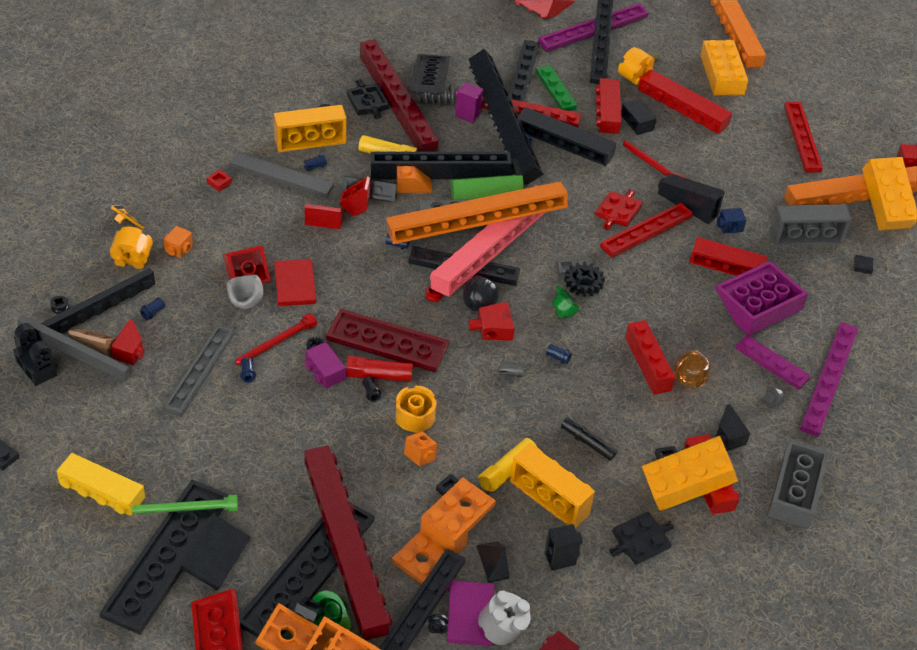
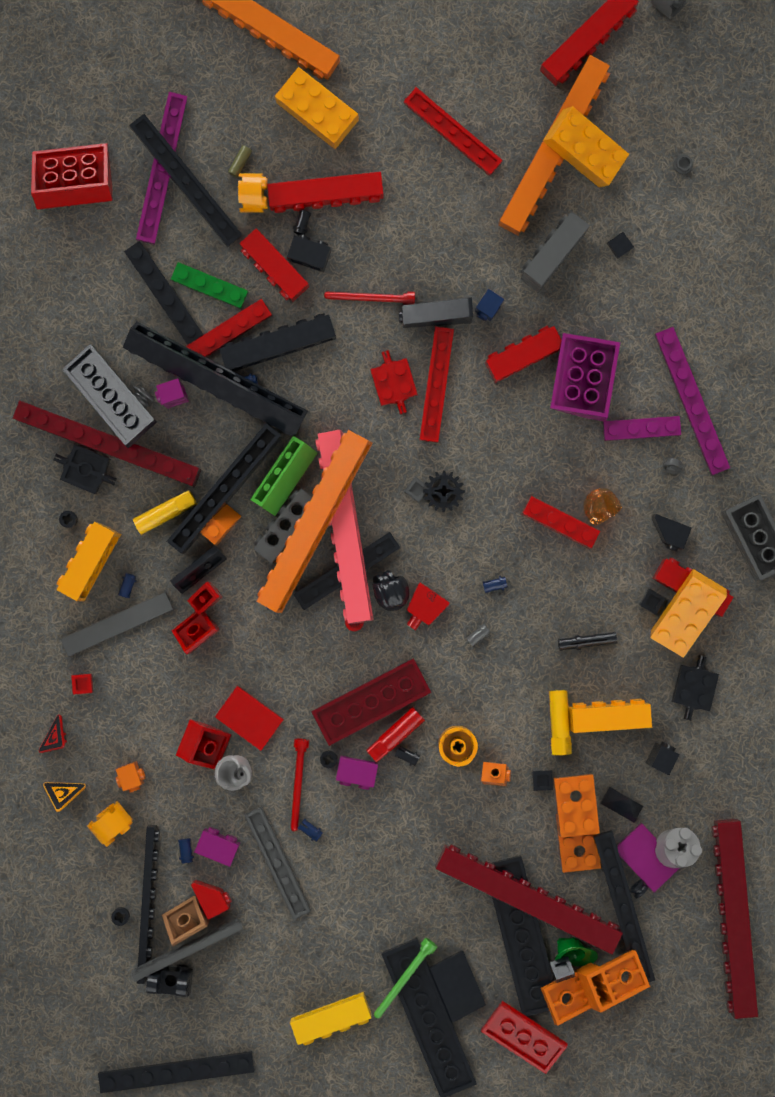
camera: 35 degrees left, 40 degrees up
green piece [552,286,581,318] -> none
none -> piece [39,714,67,753]
none -> magenta brick [194,827,241,867]
none -> black pin [293,210,311,235]

